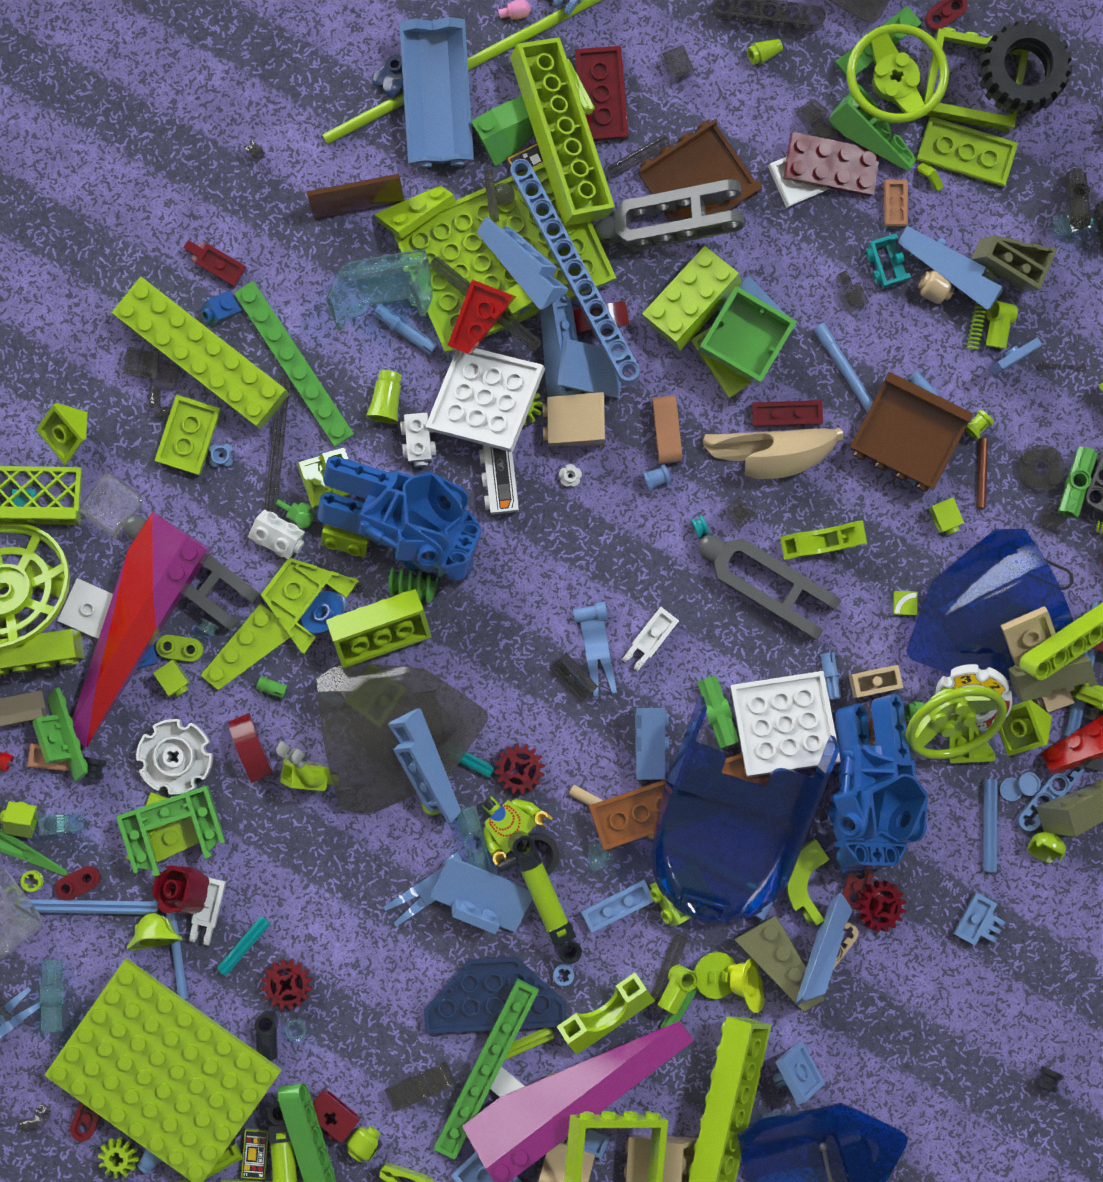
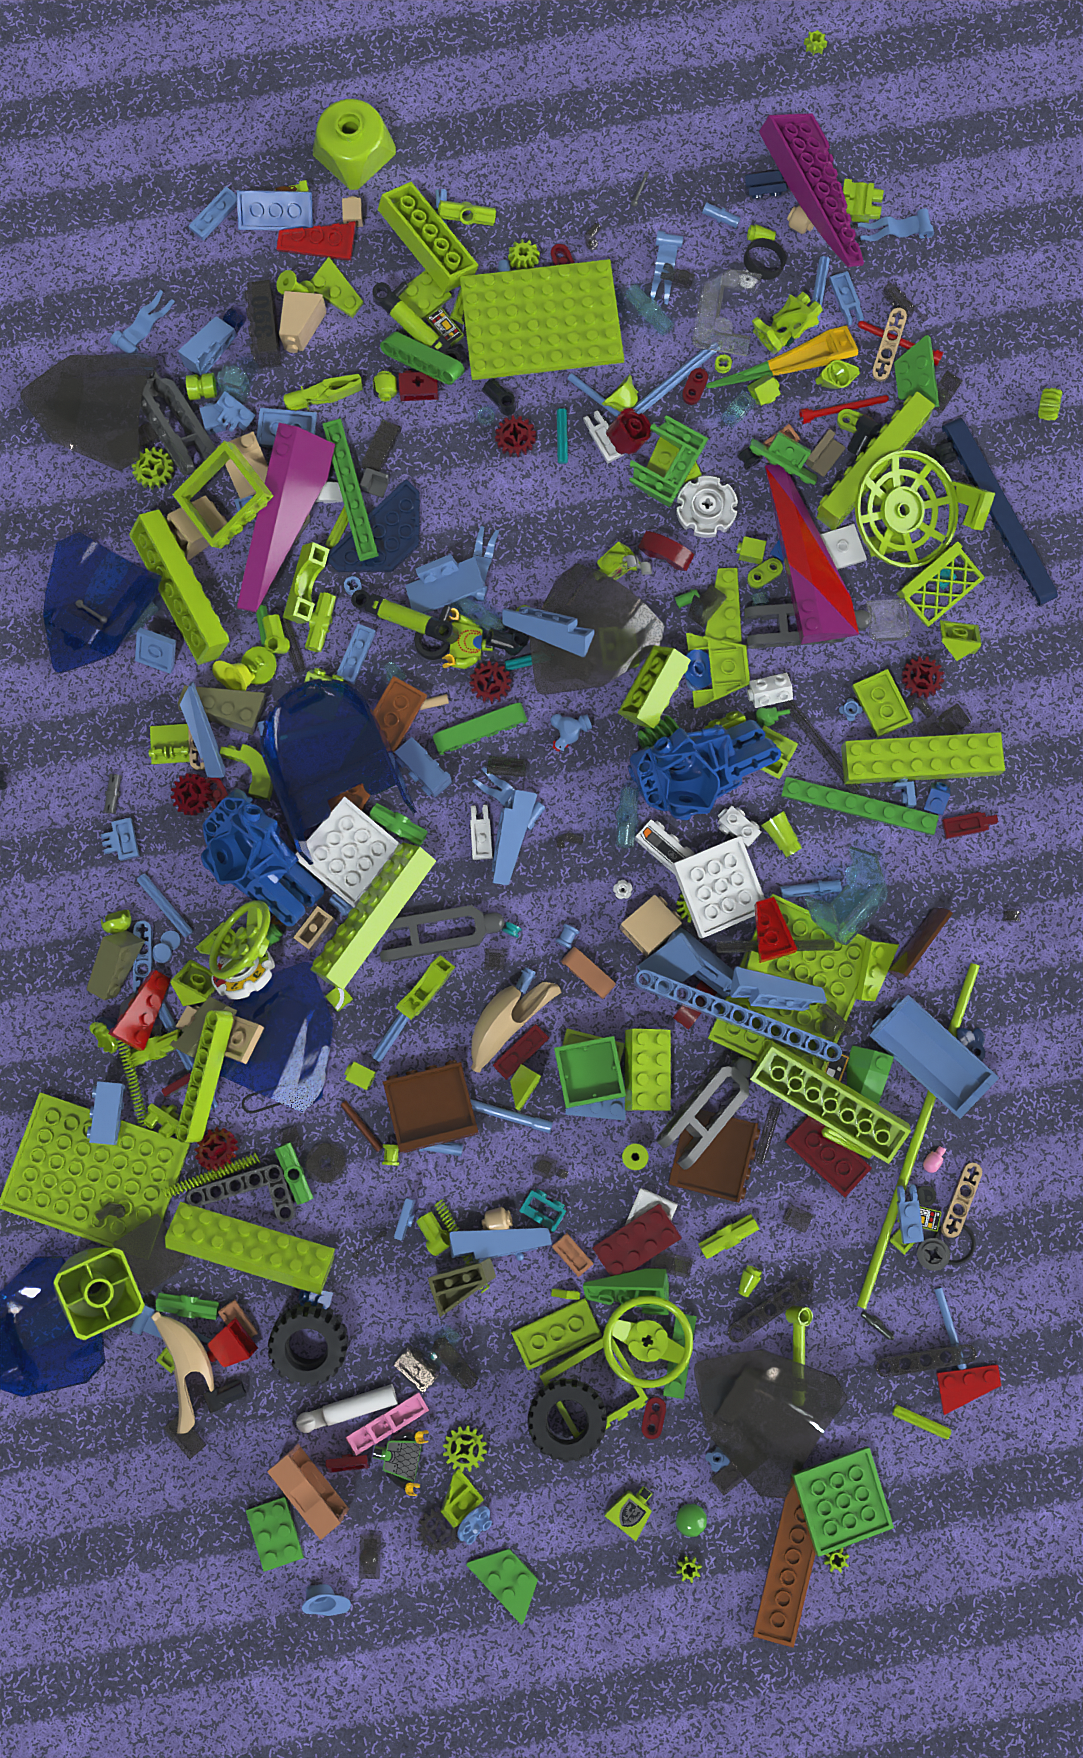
camera: 140 degrees right, 5 degrees down
none -> dark grey pin [103,774,122,814]
none -> lime hinge [149,724,190,765]
none -> lime piece [305,592,337,652]
none -> lime brick [310,842,436,990]
none -> dark grey panel [360,468,389,498]
none -> medium blue axle [372,1012,409,1062]
none -> bright green beam [432,703,528,755]
none -> black piece [486,628,528,656]
none -> medium blue wedge [492,790,537,885]
none -> lime slope [510,1064,541,1112]
none -> medium blue pin [515,967,536,994]
none -> medium blue animal [550,714,592,752]
none -> clear smoke arm [554,832,584,849]
none -> clear light blue piece [616,787,639,849]
none -> lime piece [622,1144,649,1170]
none -> clear smoke slope [688,585,727,628]
none -> lime piece [698,1214,759,1259]
none -> medium blue bracket [891,779,916,808]
none -> dark red gear [901,656,944,699]

